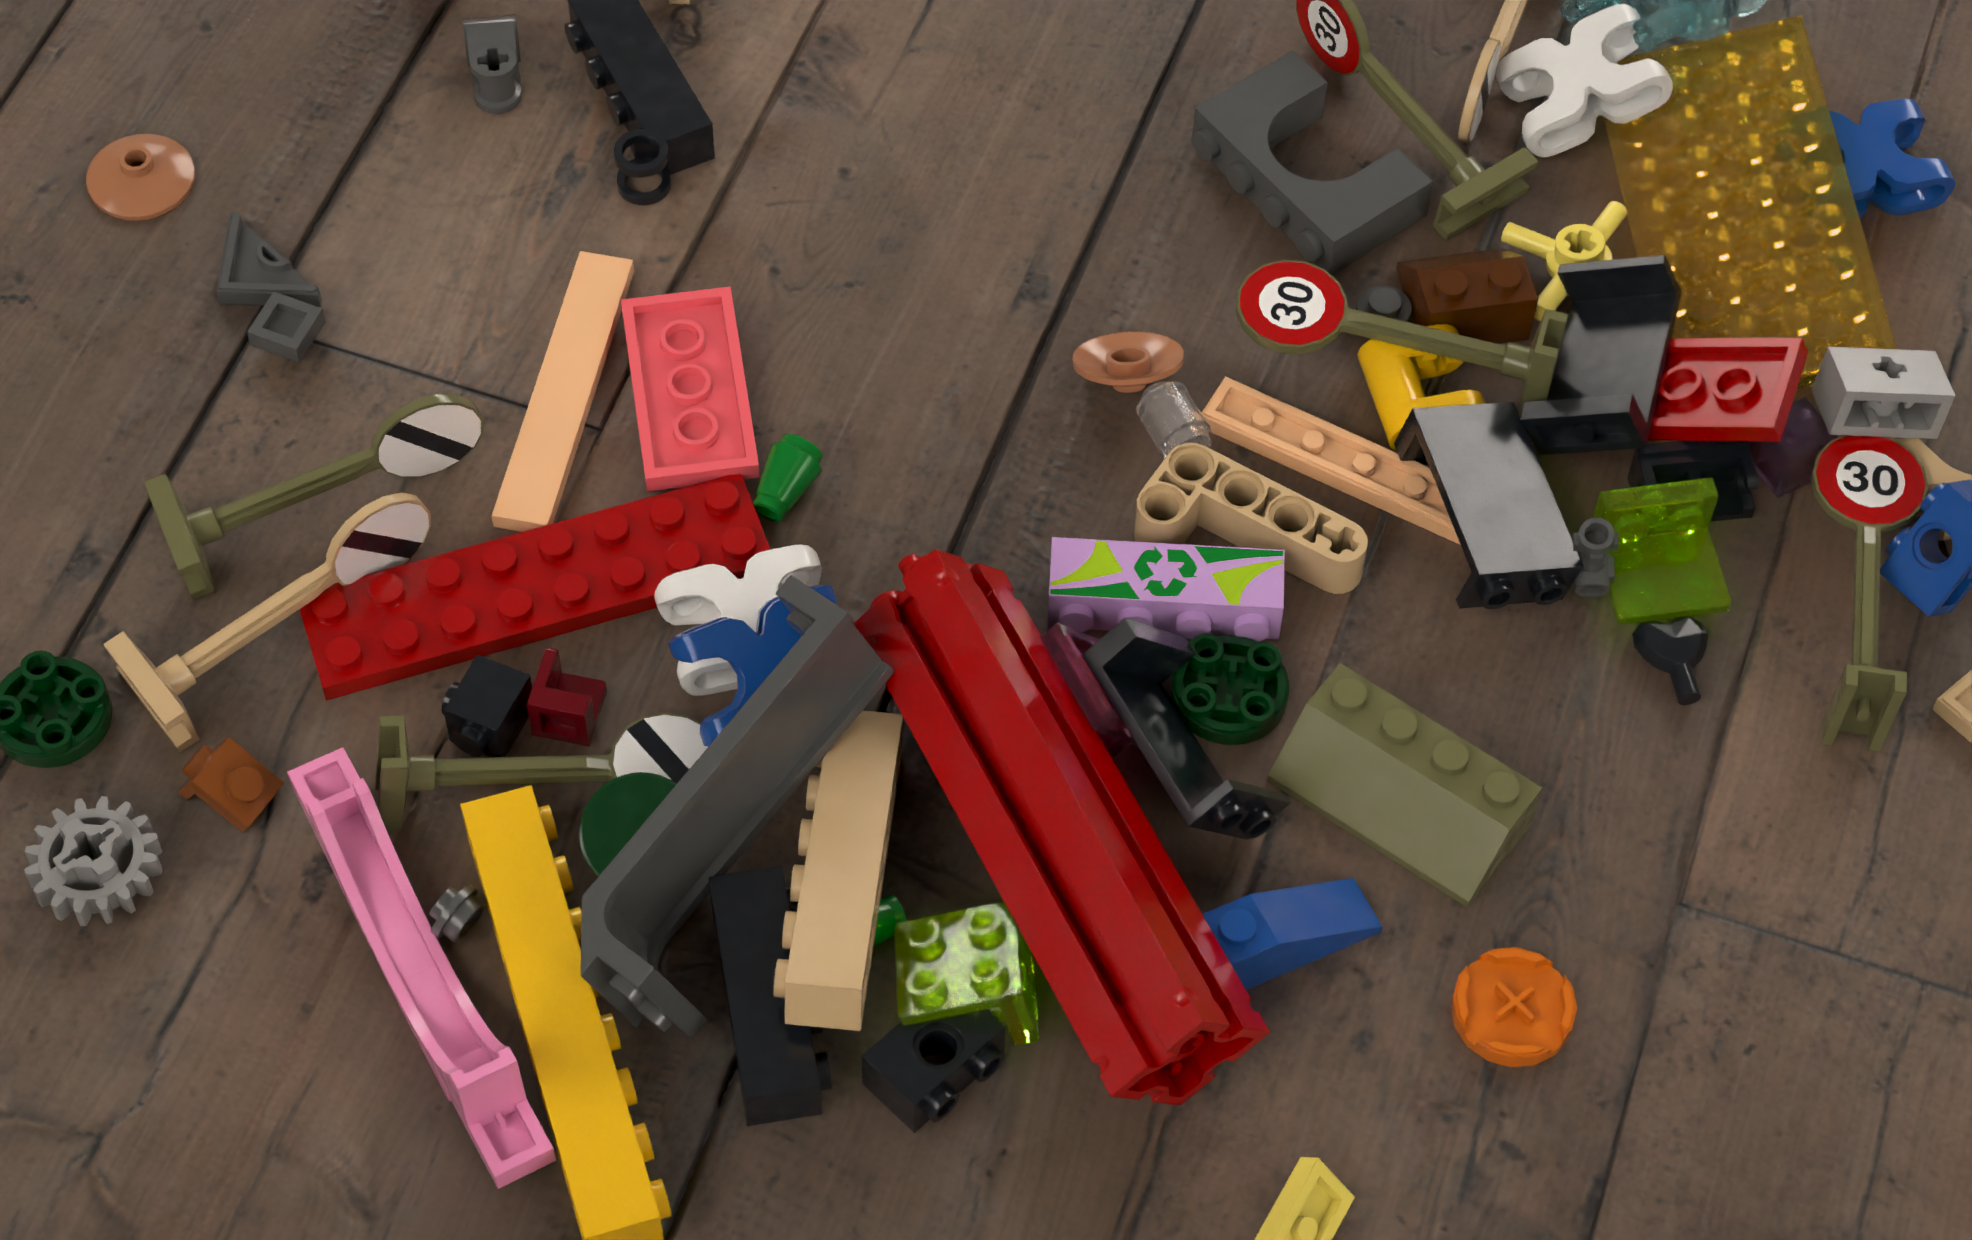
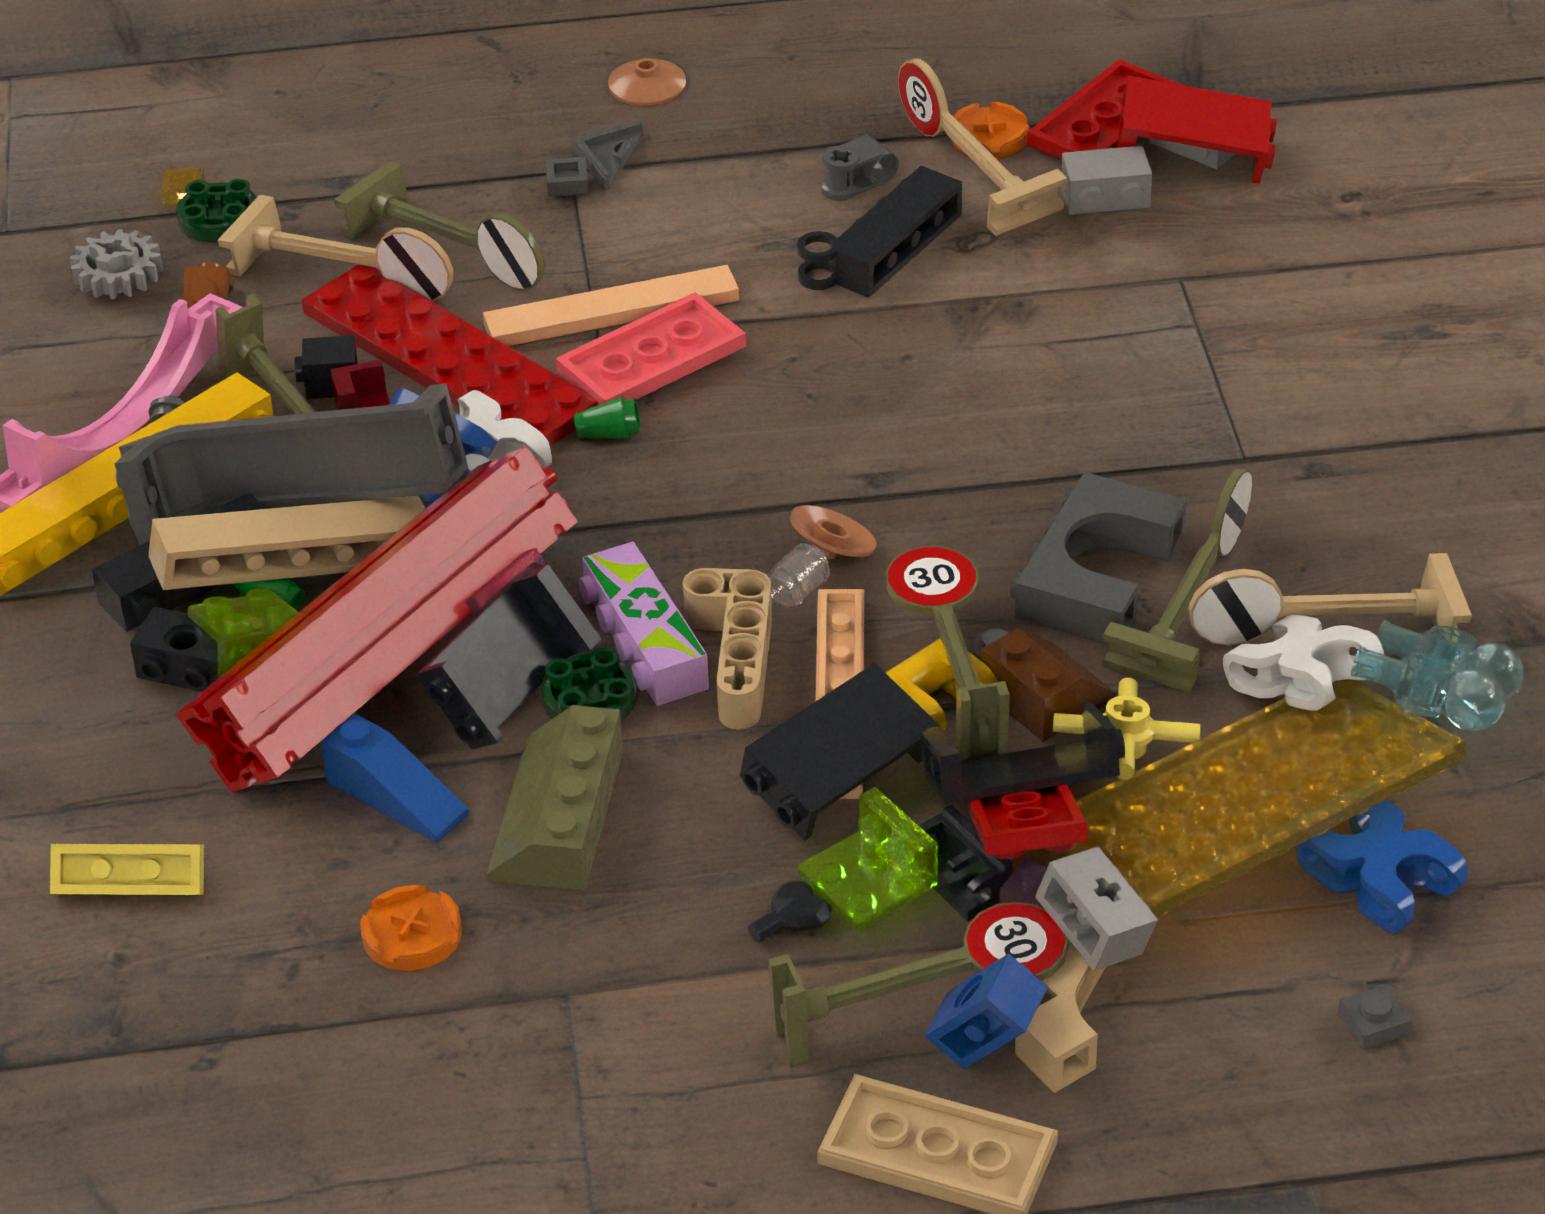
camera: 65 degrees right, 15 degrees down
dark grey bar [1573,518,1619,598] -> none

